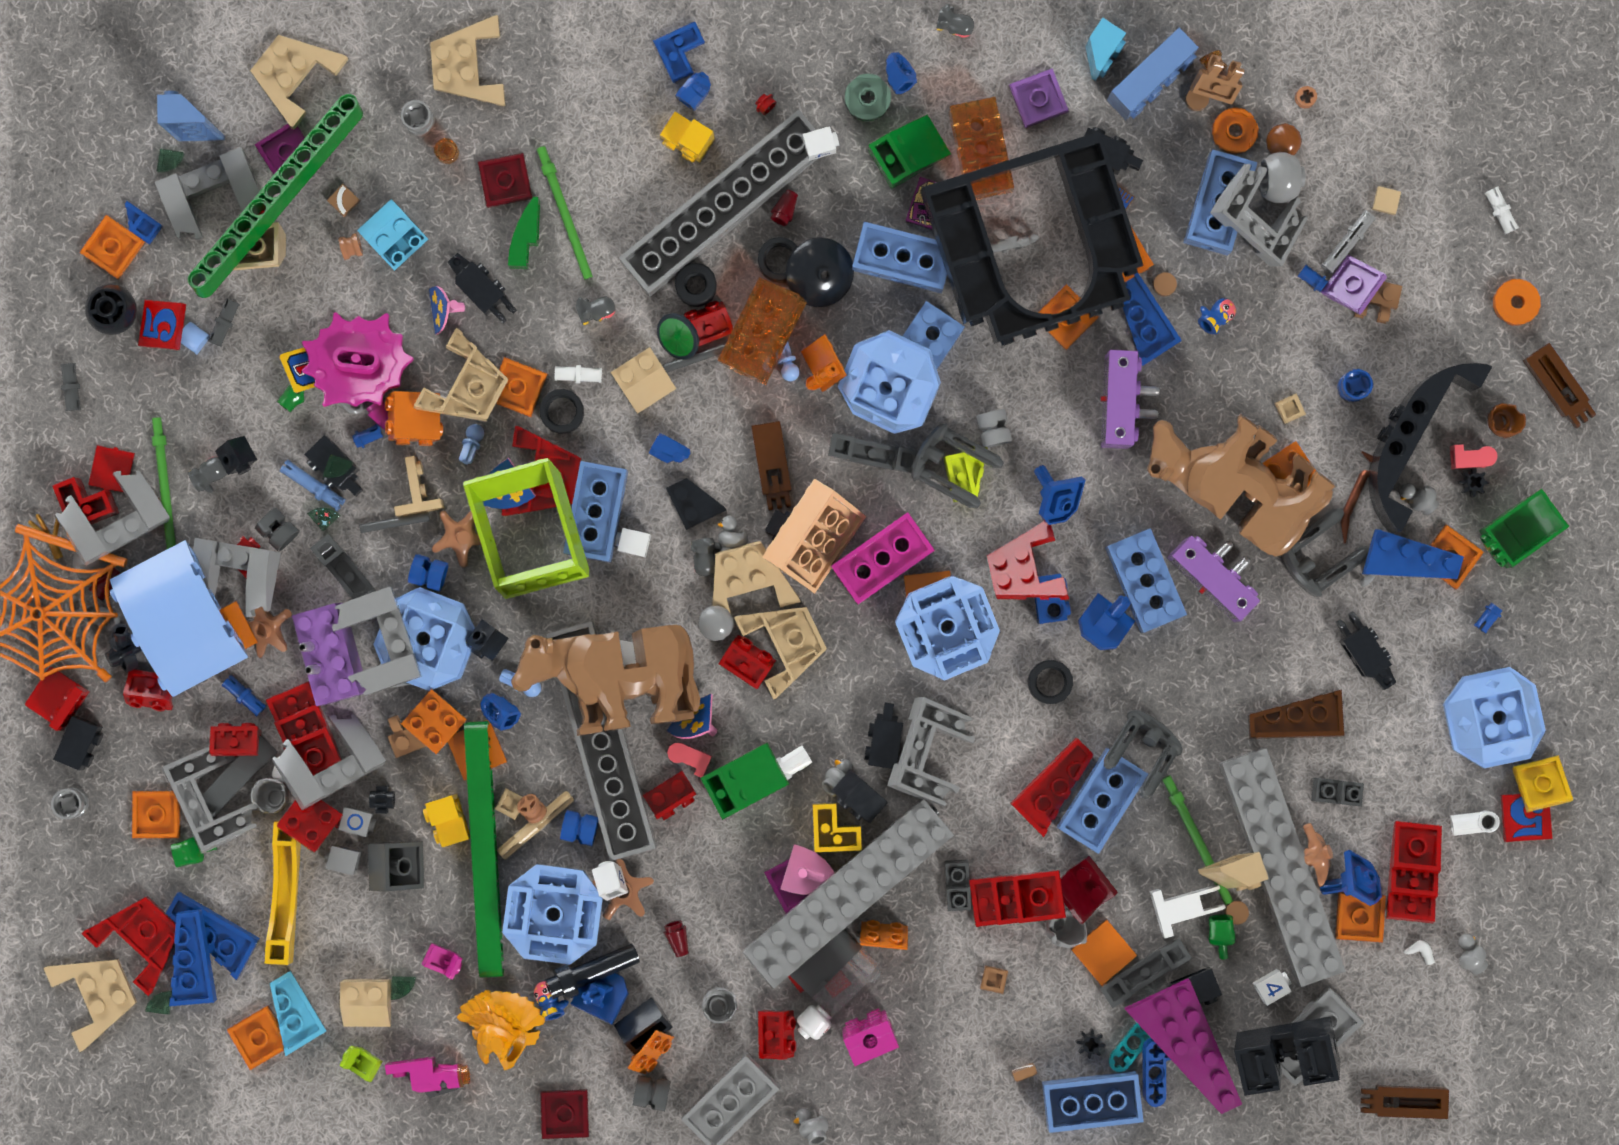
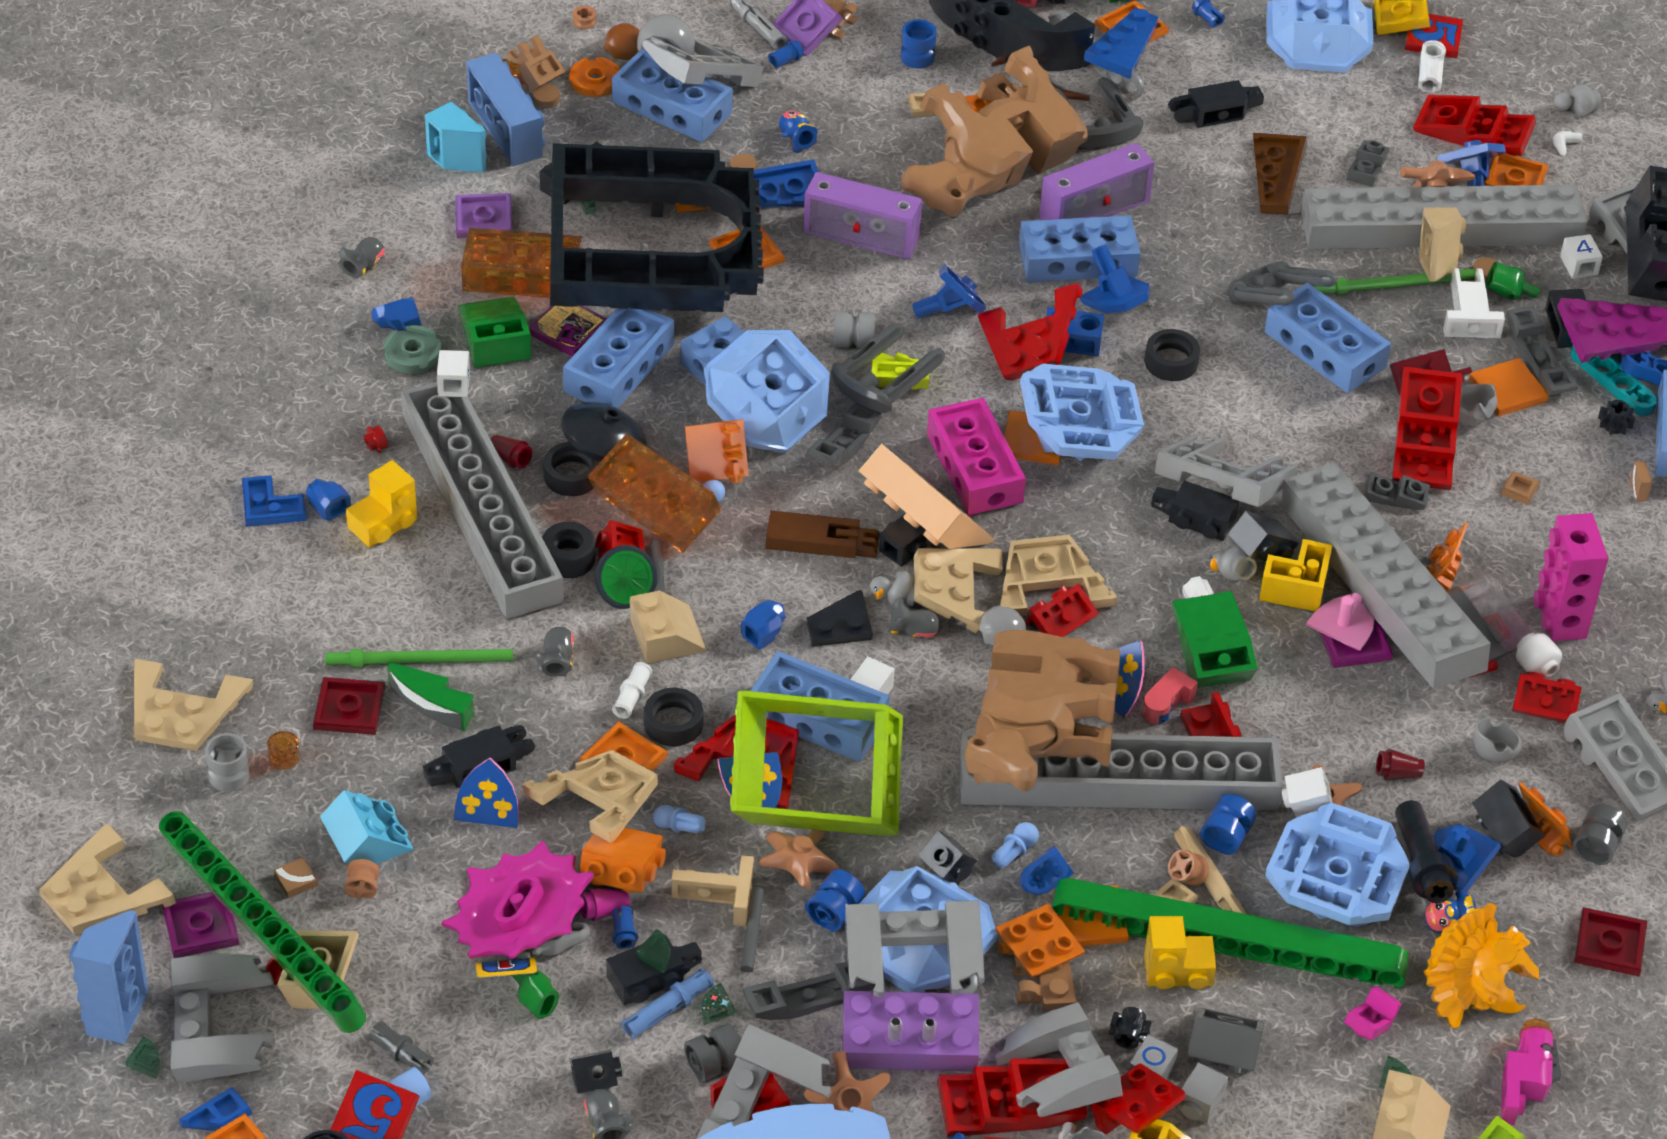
camera: 75 degrees left, 40 degrees down
red wing [1010,738,1094,837] -> none

